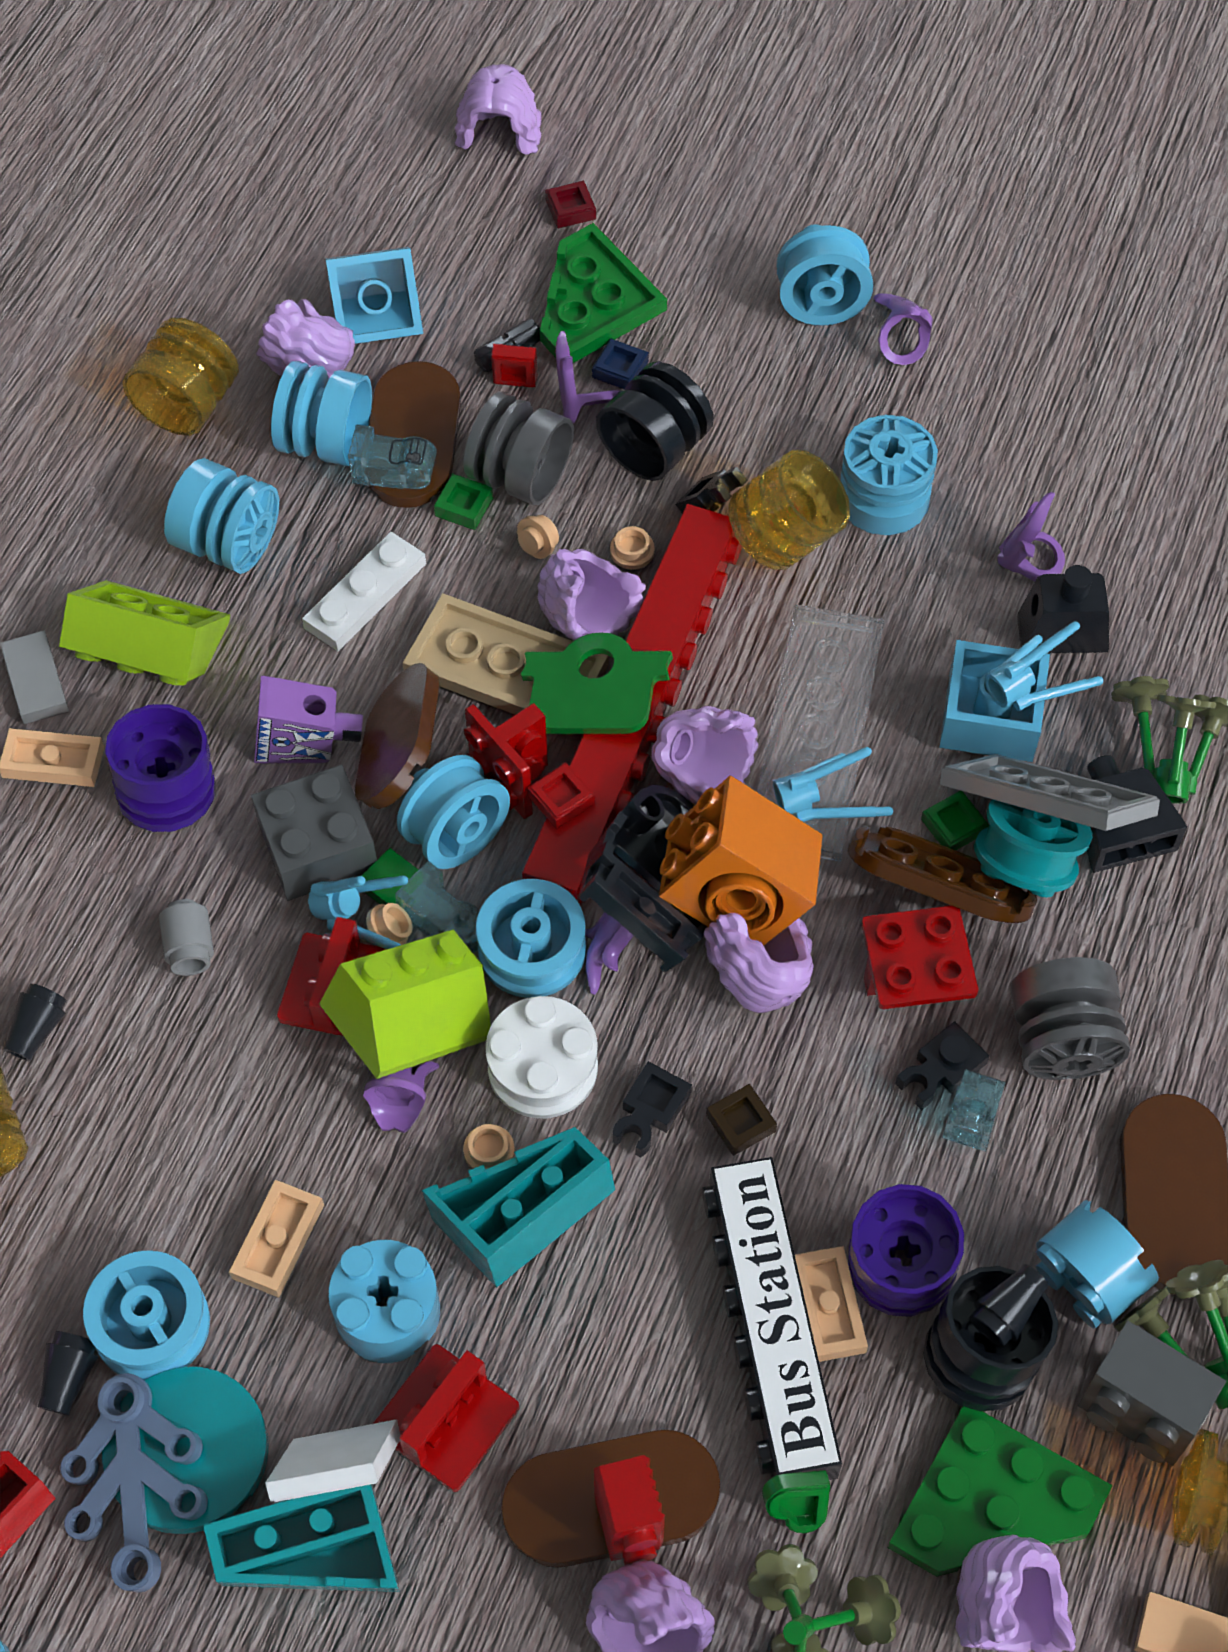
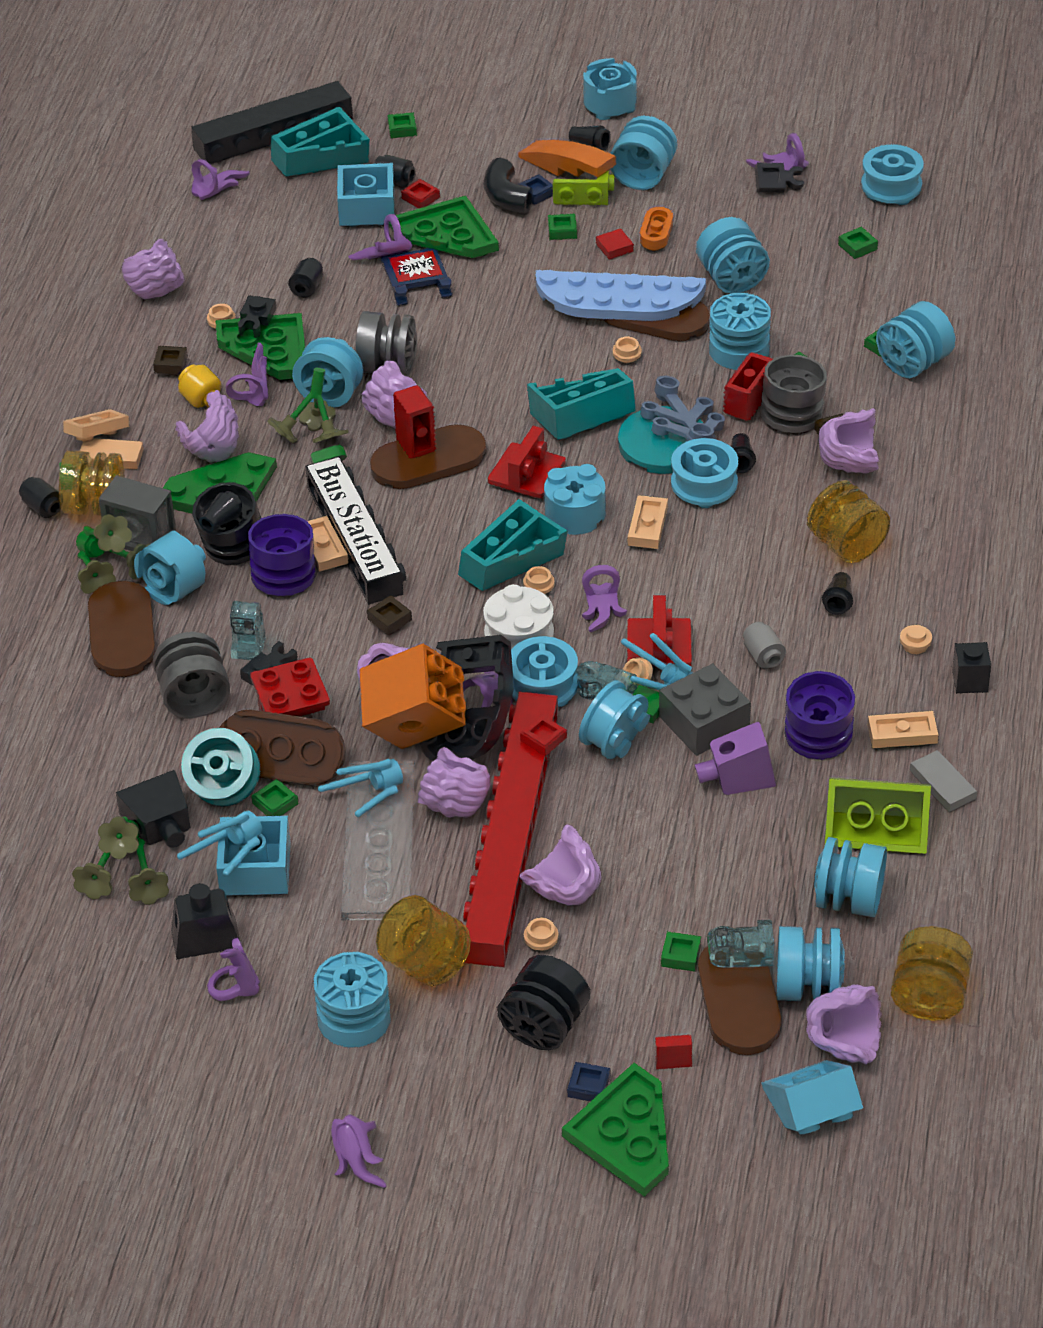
camera: 170 degrees right, 15 degrees down
white tile [265,1419,401,1502] -> none
white plate [302,532,426,652] -> none
lime slope [319,929,491,1079] -> none
reddish brown tile [355,663,439,809] -> none
tan plate [403,593,609,735] -> none
lavender hair [455,64,541,155] -> none
flat silver wheel [464,391,574,505] -> none
red bracket [464,703,548,819] -> none
black piece [474,319,540,372] -> none
light nougat plate [517,515,559,559] -> none
green piece [521,632,673,734] -> none
dark red tile [545,180,596,229] -> none
medium lavender piece [555,331,619,423] -> none
black plate [613,1061,692,1158] -> none
black plate [675,467,748,514] -> none
medium azure wheel [776,224,873,325] -> none
light grey tile [940,754,1160,831] -> none

